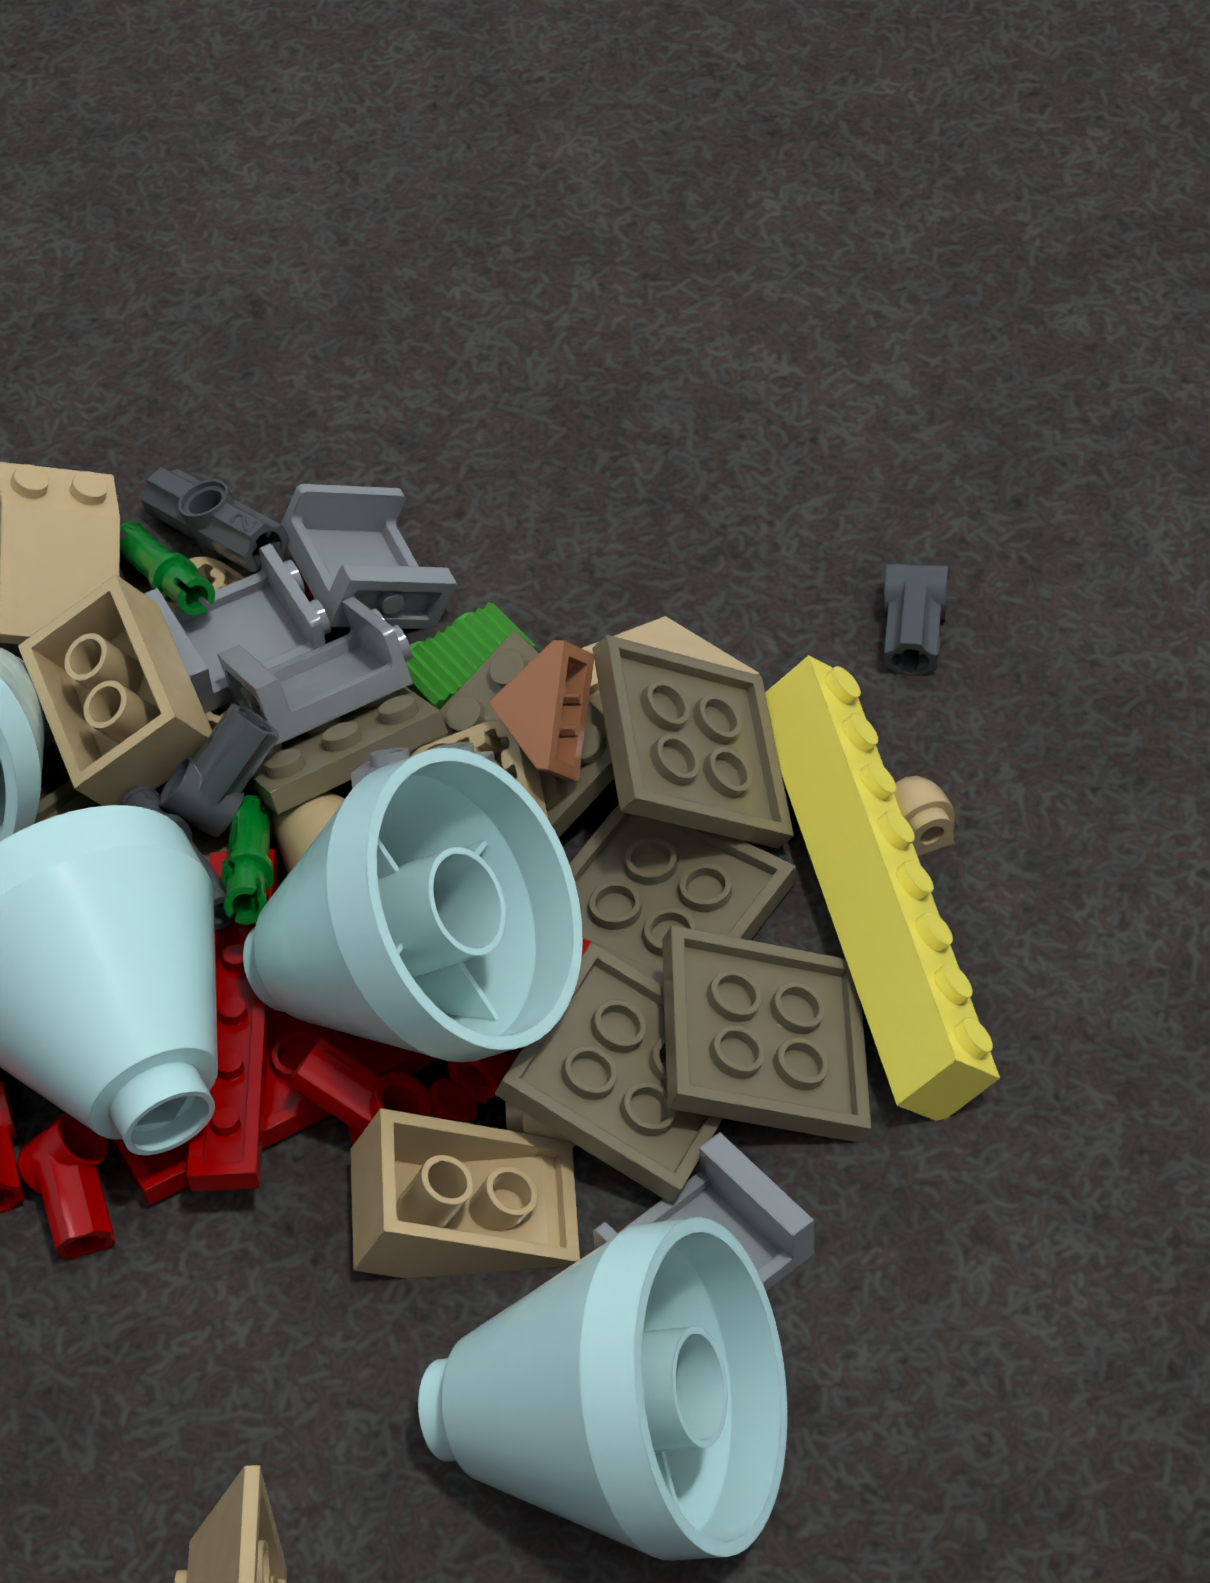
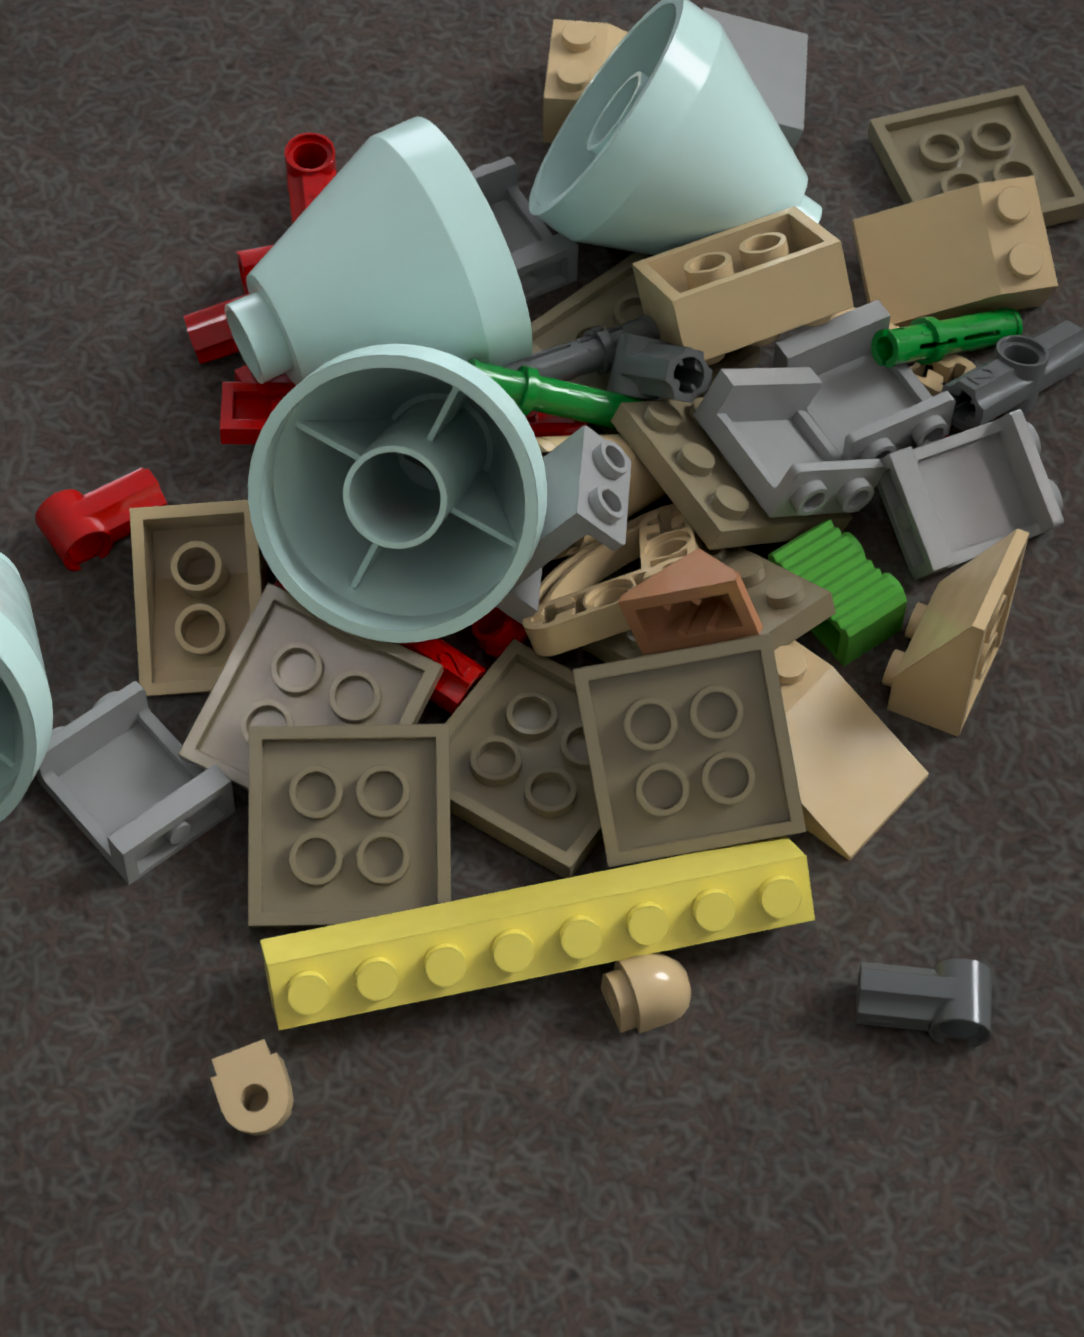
camera: 85 degrees right, 5 degrees up
none -> red piece [35,468,168,572]
none -> tan piece [210,1039,294,1136]
none -> tan slope [882,528,1030,737]

